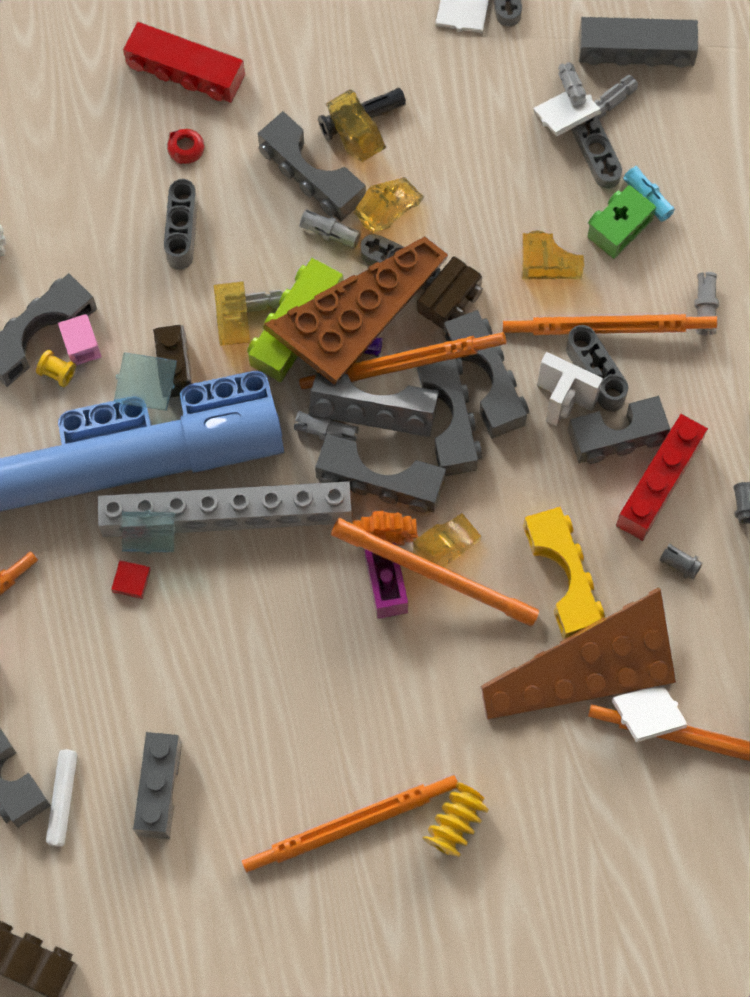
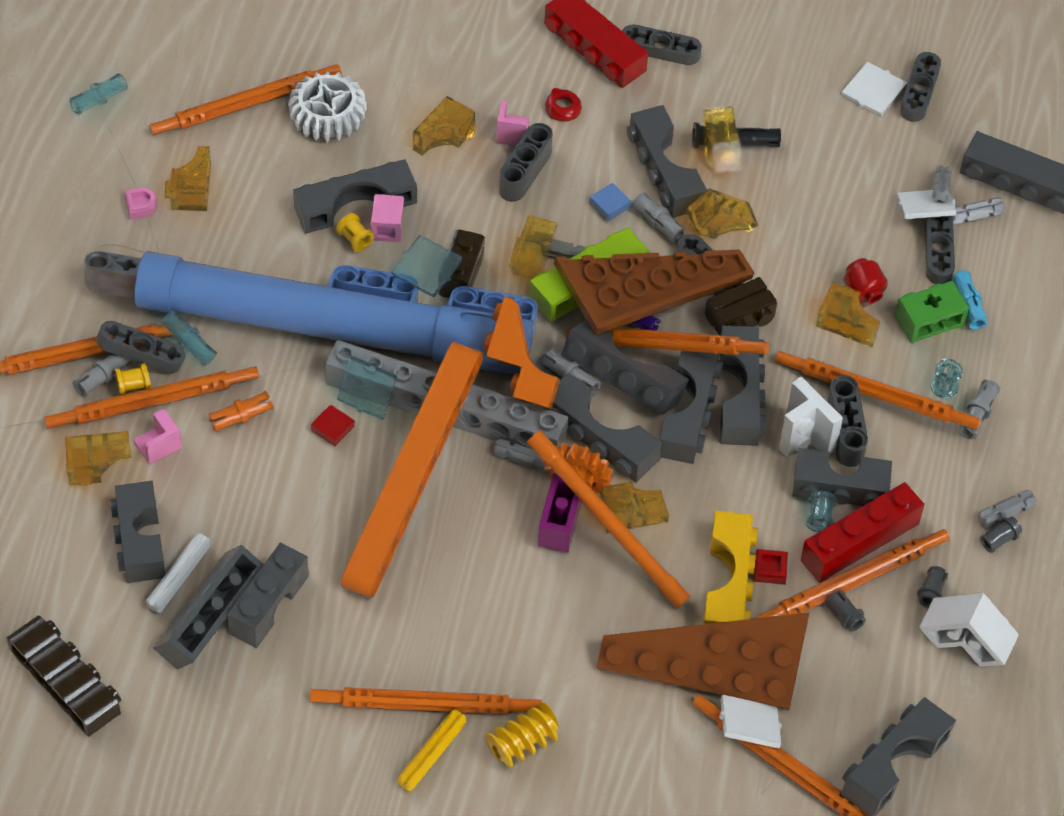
camera: 20 degrees right, 15 degrees down
none -> dark grey brick [153,545,264,669]
none -> orange pin [209,391,274,432]
none -> orange beam [341,342,483,598]
none -> yellow axle [397,709,466,792]
none -> clear yellow arch [413,96,476,155]
none -> orange arch [484,296,561,410]
none -> light grey axle [494,438,549,473]
none -> bright pink panel [497,100,530,146]
none -> medium blue tile [589,183,631,221]
none -> dark grey beam [622,24,702,65]
none -> orange axle [753,529,950,619]
none -> red tile [754,549,788,585]
none -> clear light blue bush [806,491,837,532]
none -> red head [843,258,888,304]
none -> clear light blue bush [931,359,963,399]

